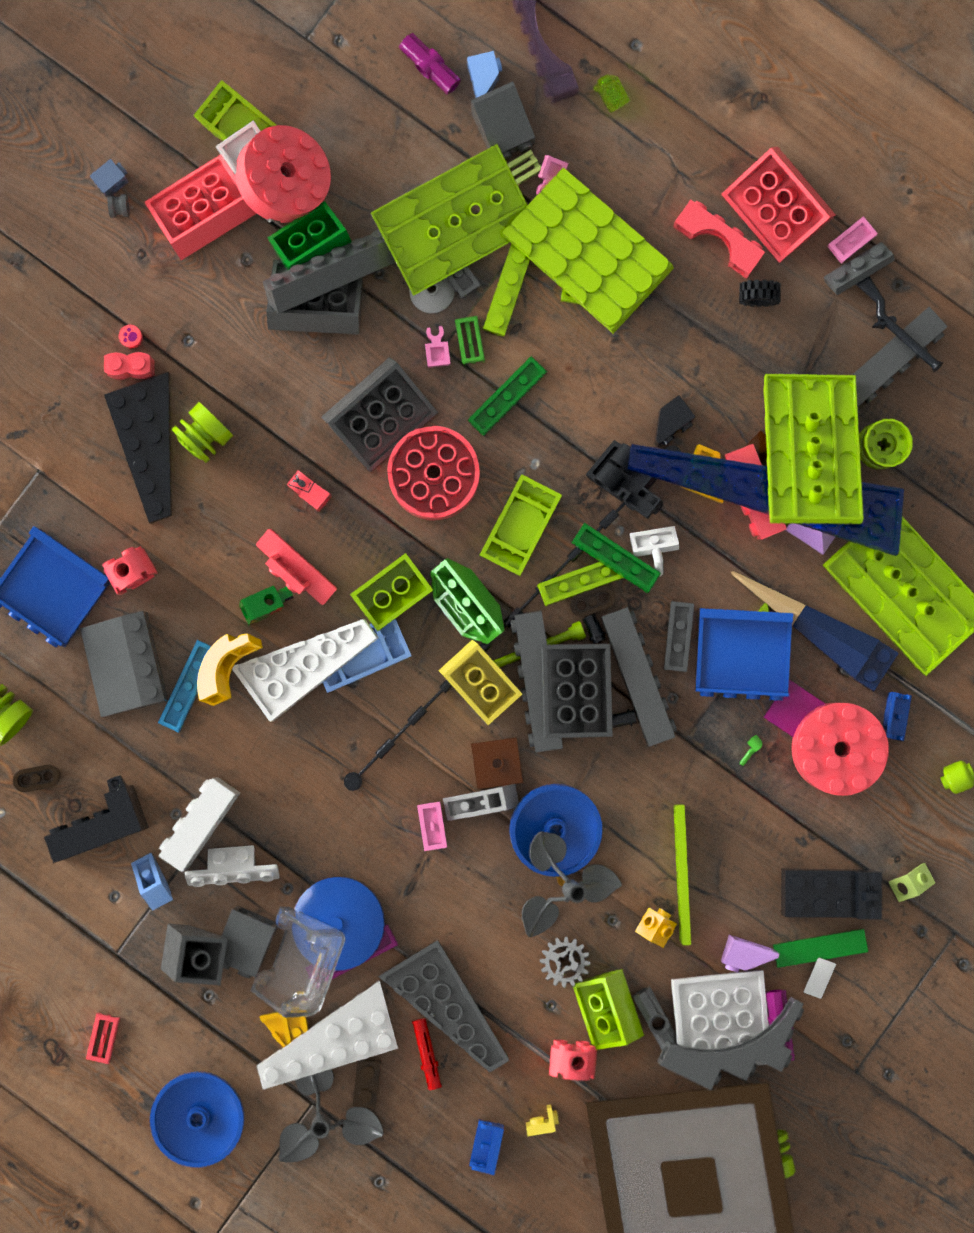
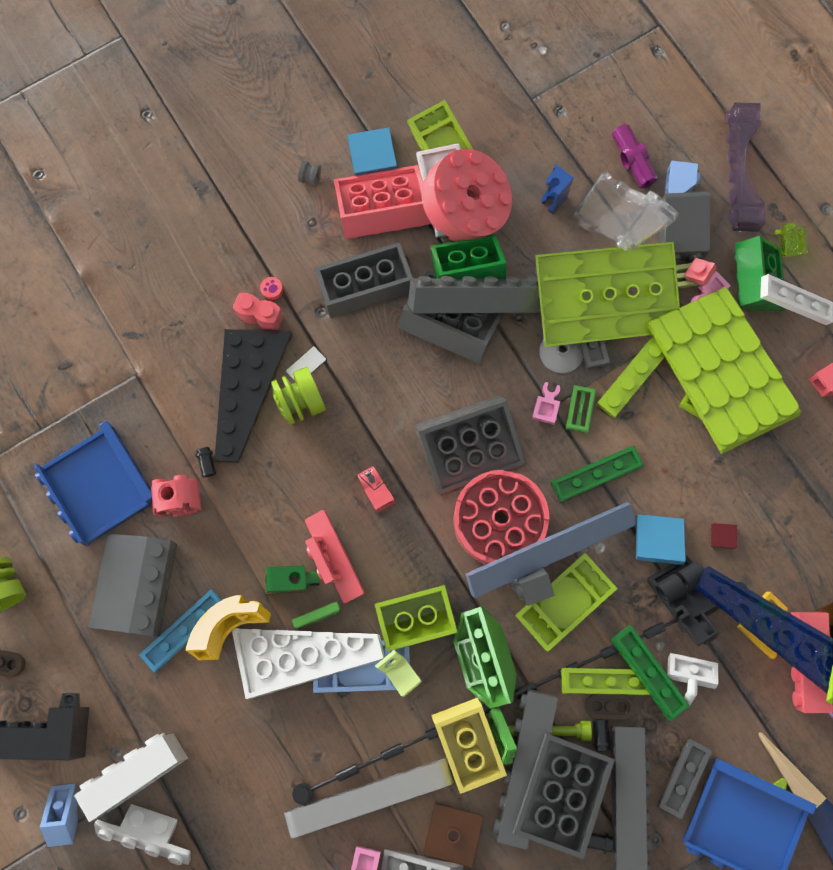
camera: 25 degrees right, 10 degrees down
sand blue brick [90,159,129,198] -> none
black slope [654,395,695,447] -> none
none -> black pin [195,447,216,478]
none -> light grey beam [284,758,454,838]
none -> white sticker [286,347,326,380]
none -> bright green tile [292,601,341,630]
none -> dark grey brick [315,242,413,318]
none -> dark azure tile [347,128,397,176]
none -> yellowish green bracket [376,650,422,697]
none -> sand blue tile [465,502,636,598]
none -> bright green tile [487,707,517,765]
none -> dark grey brick [509,568,555,606]
none -> blue hinge [541,165,574,214]
none -> clear windscreen [573,171,679,251]
none -> dark azure tile [636,514,685,565]
none -> coral plate [684,258,717,286]
none -> dark red tile [711,523,737,549]
none -> green slope [734,236,787,311]
none -> white plate [761,274,833,325]

